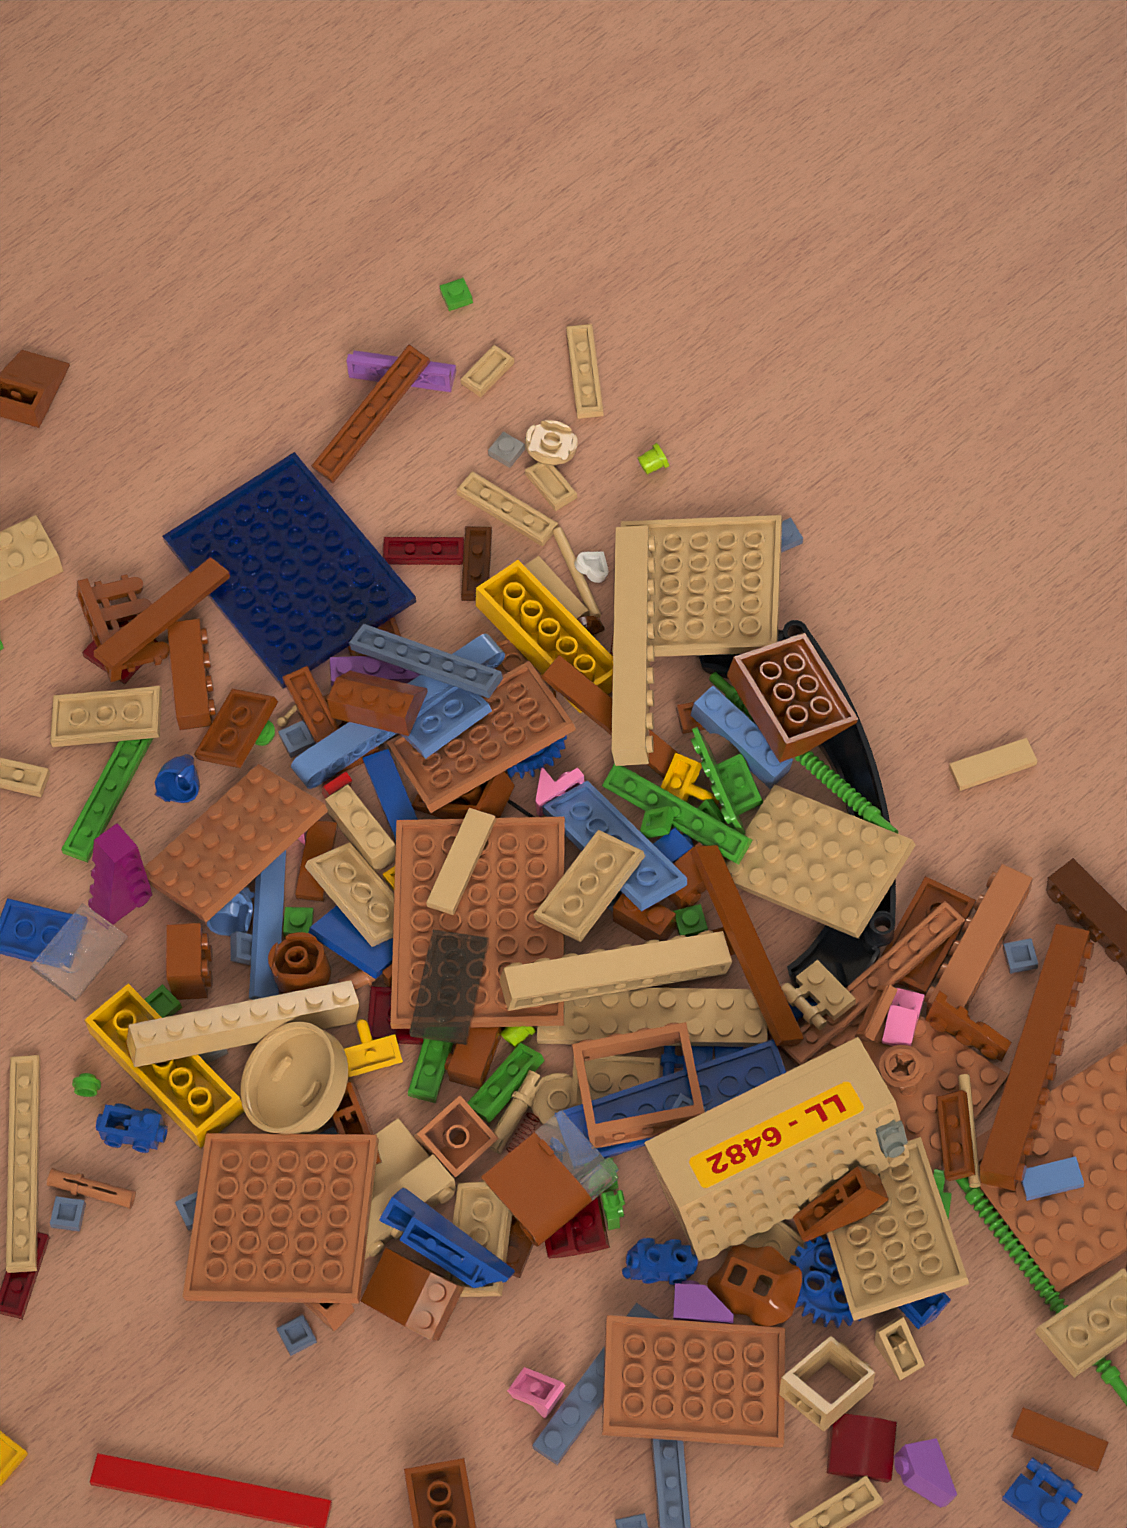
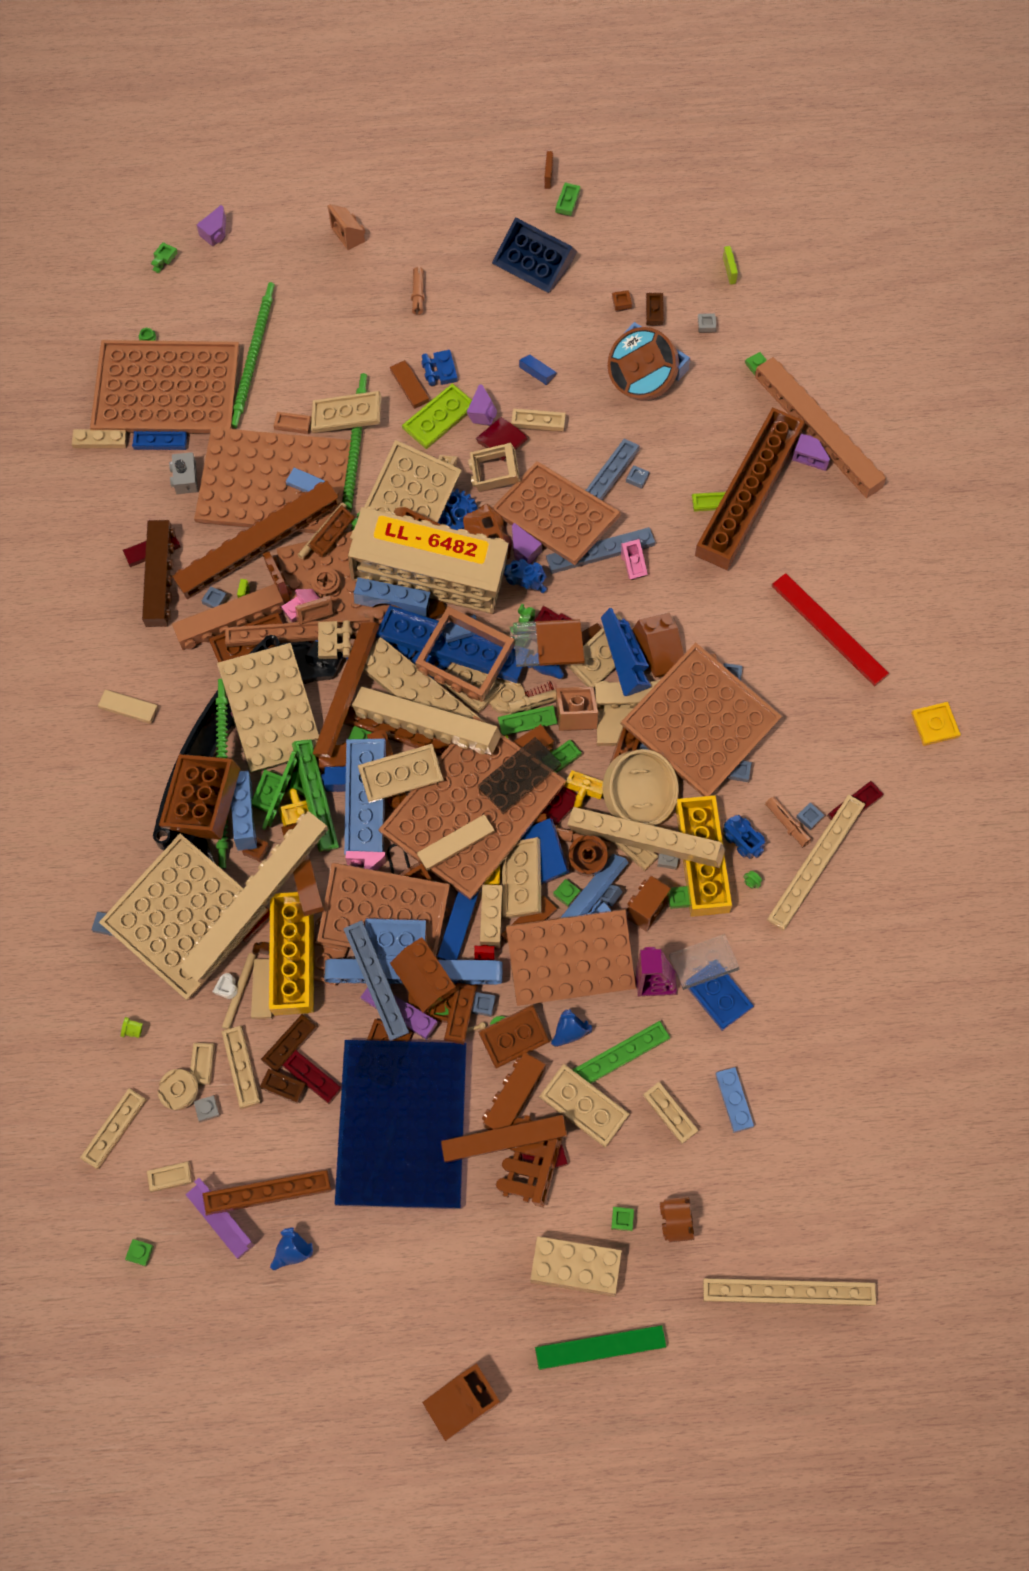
camera: 145 degrees left, 5 degrees up
bright green plate [640,806,675,839] -> none
none -> lime tile [237,579,250,598]
none -> reddish brown plate [260,1068,306,1104]
none -> blue hat [270,1227,313,1270]
none -> lime tile [402,383,472,450]

